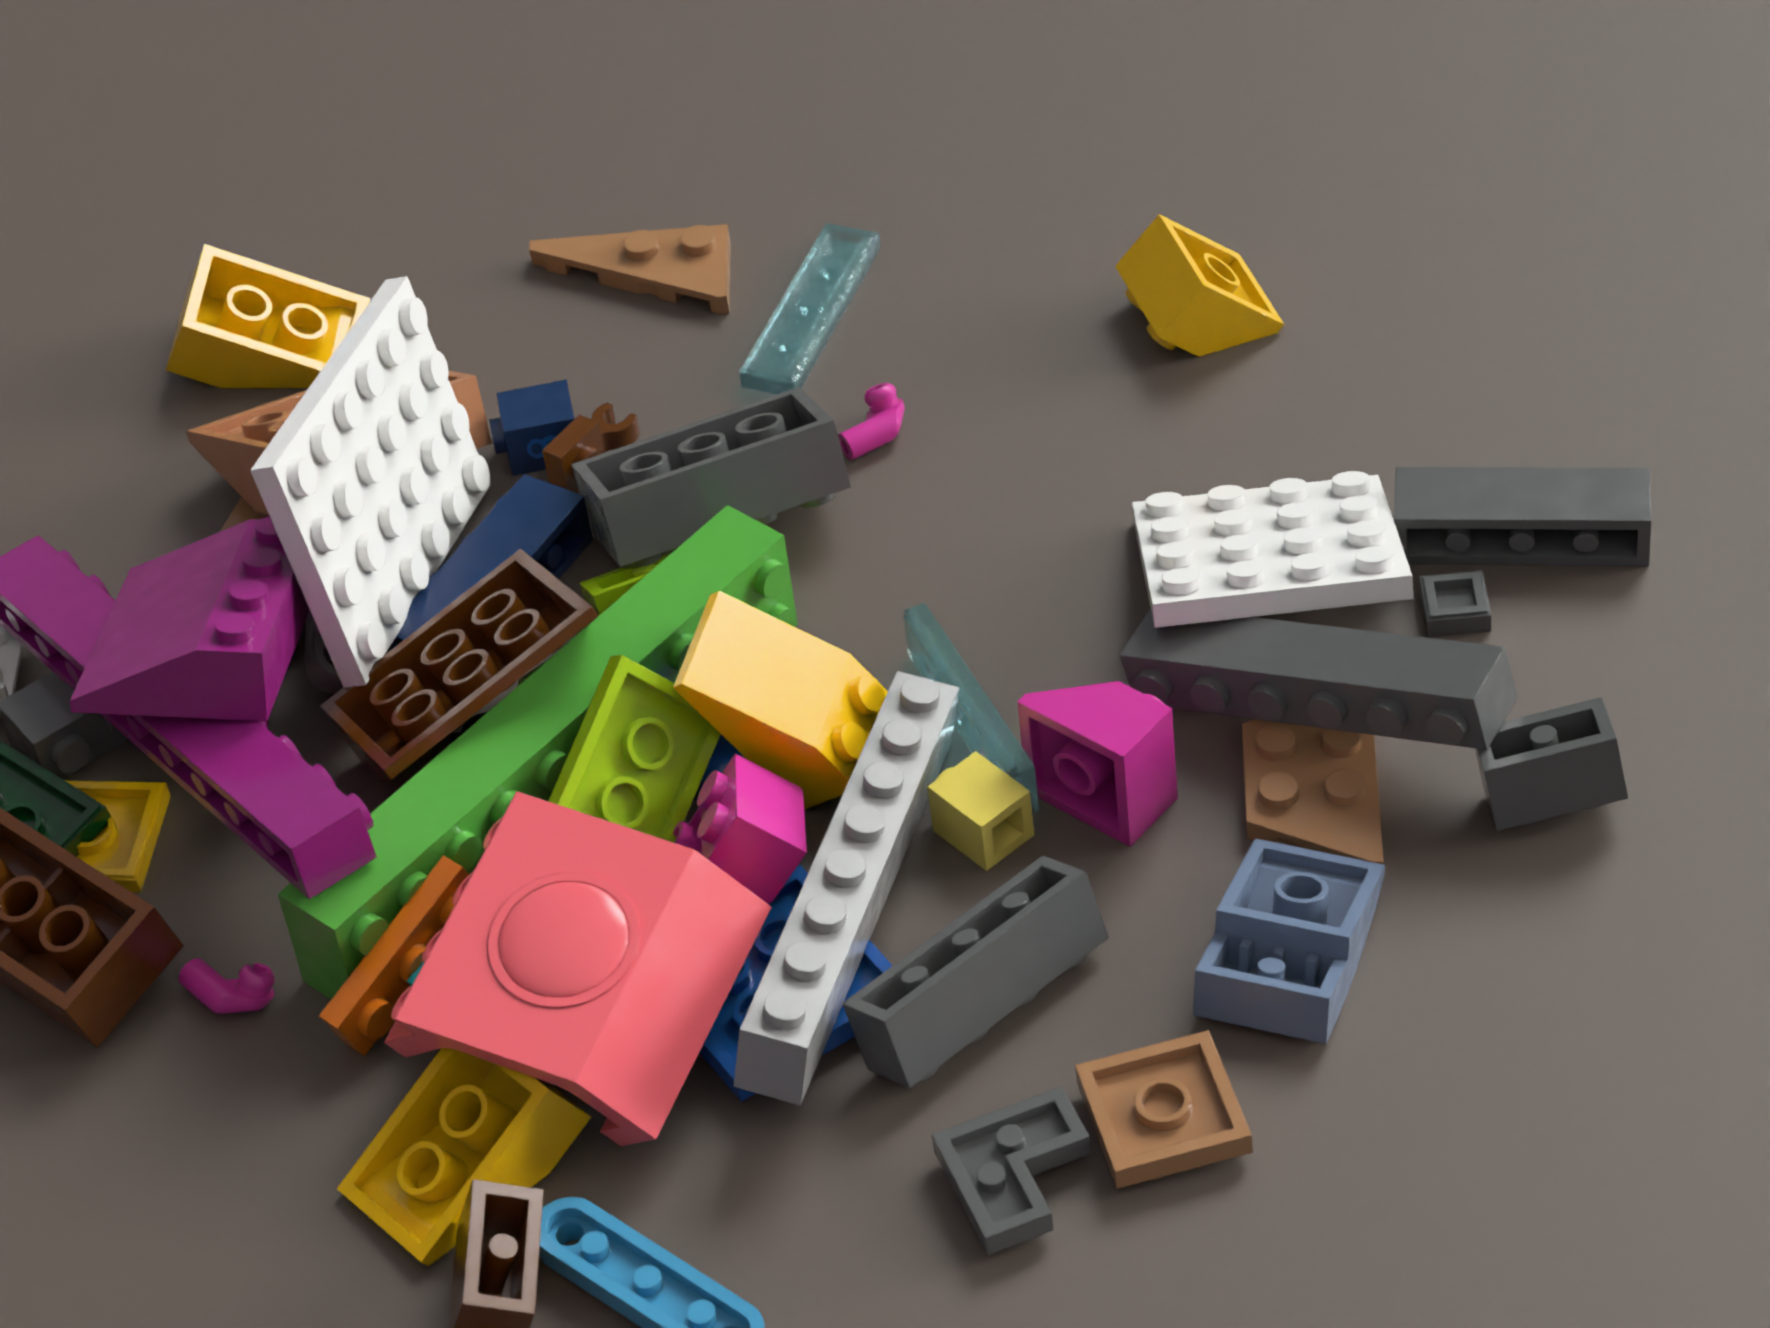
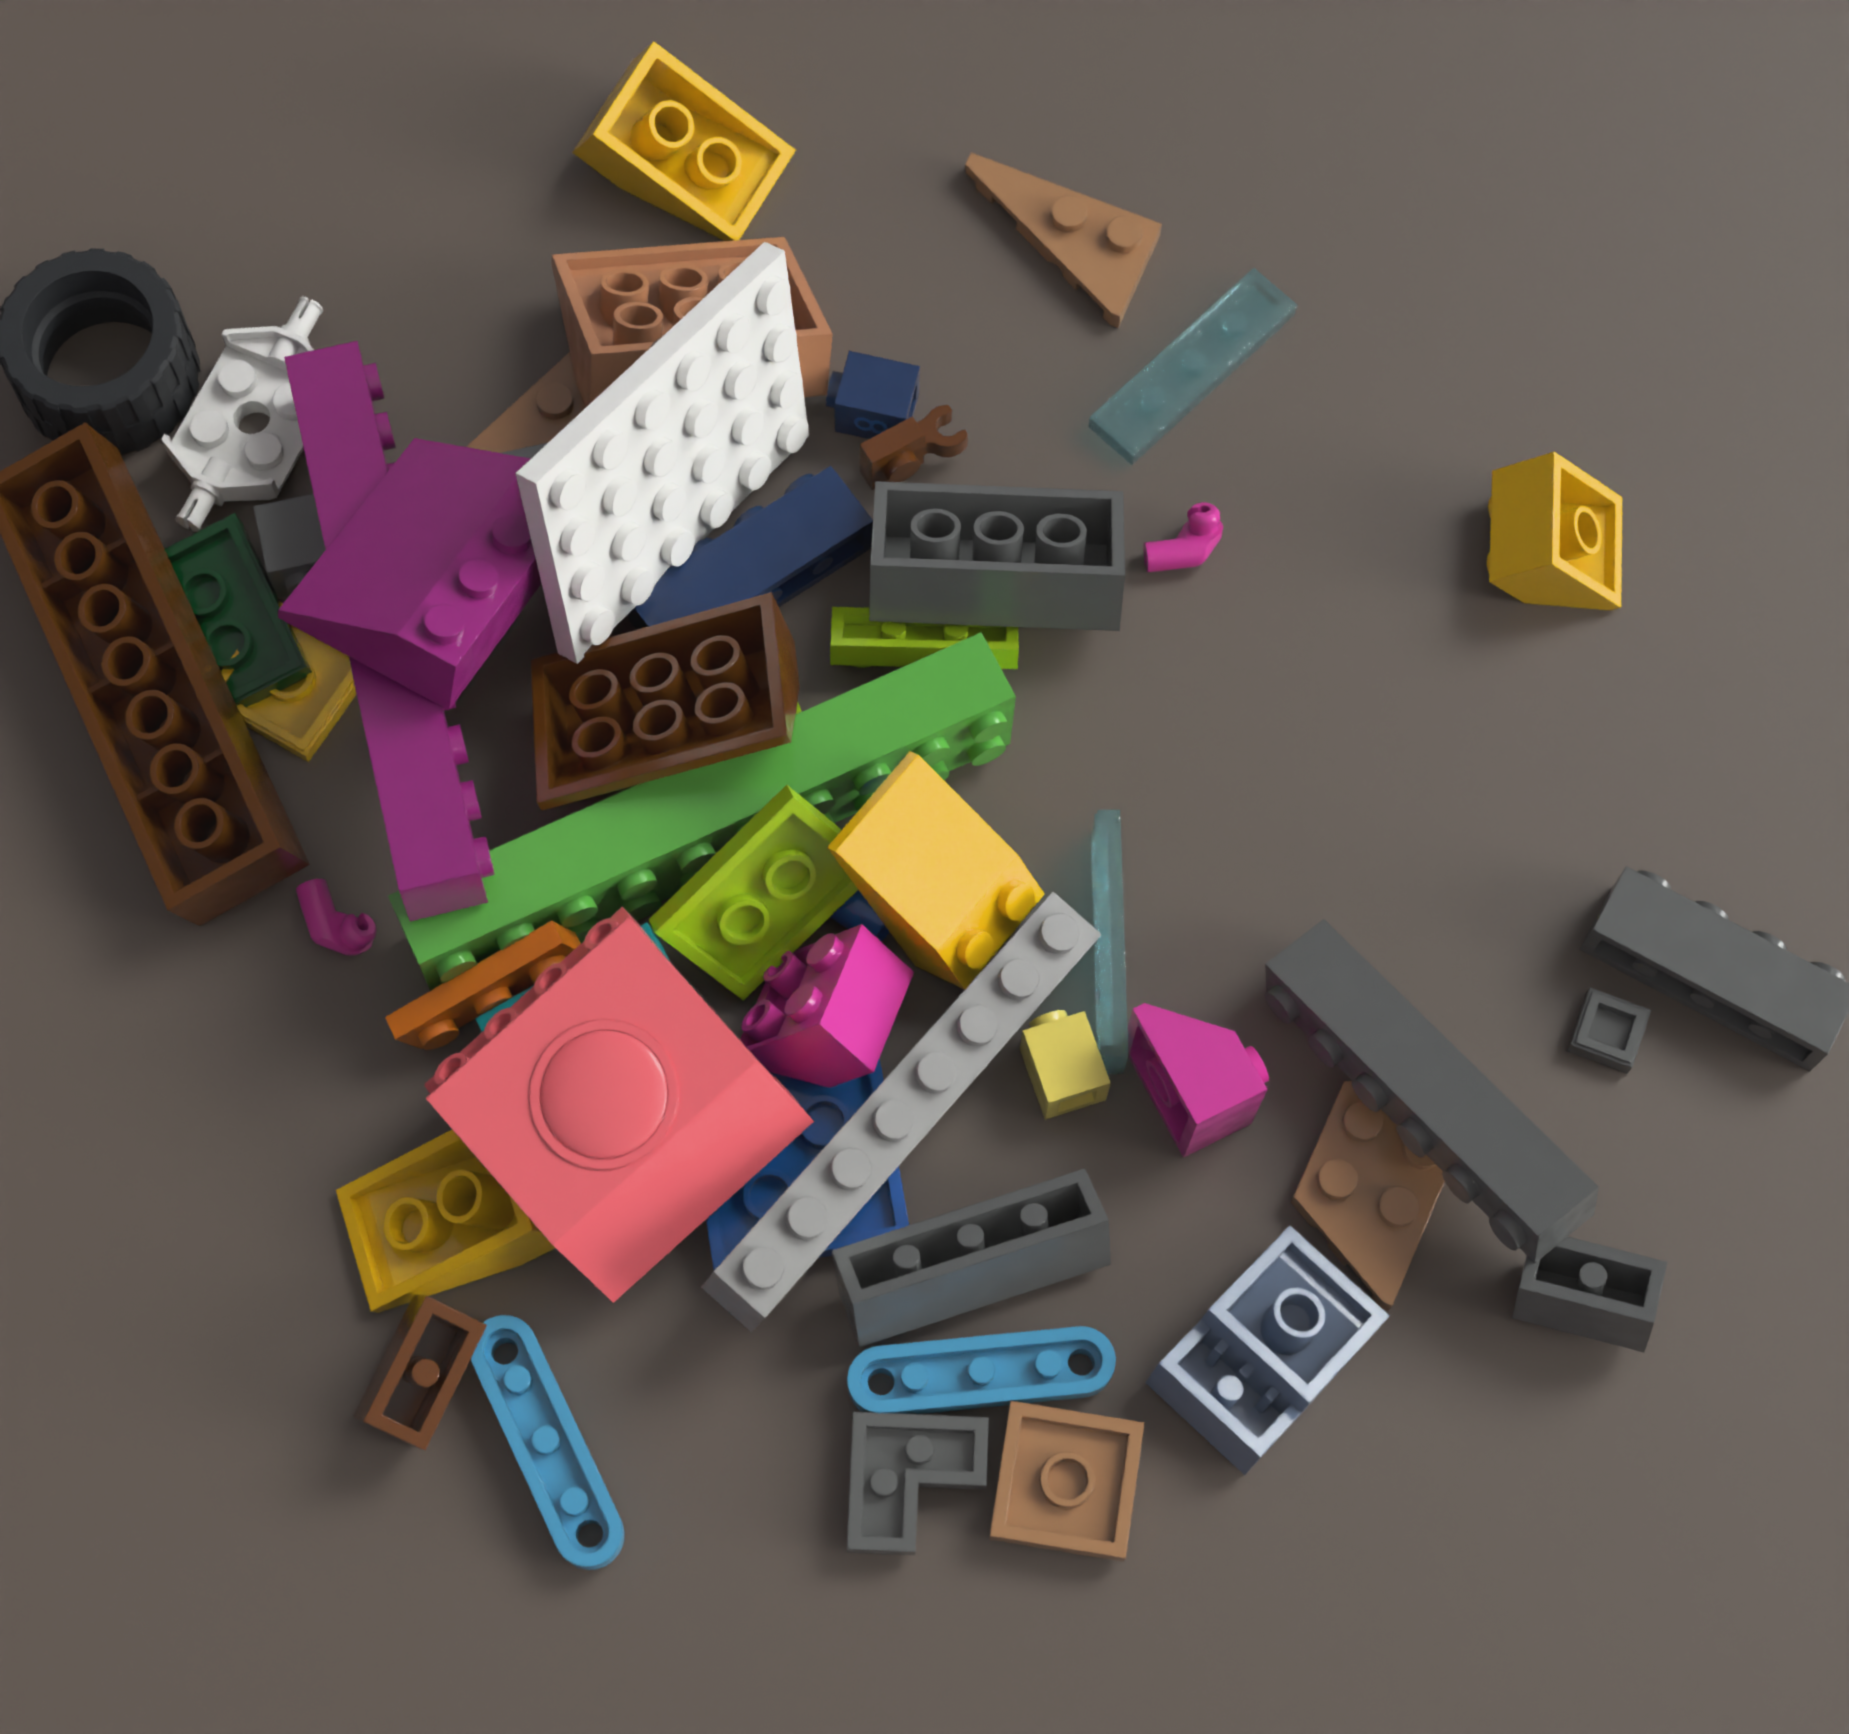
camera: 15 degrees right, 25 degrees up
white plate [1132,471,1414,628] -> none
none -> dark azure plate [847,1326,1116,1414]

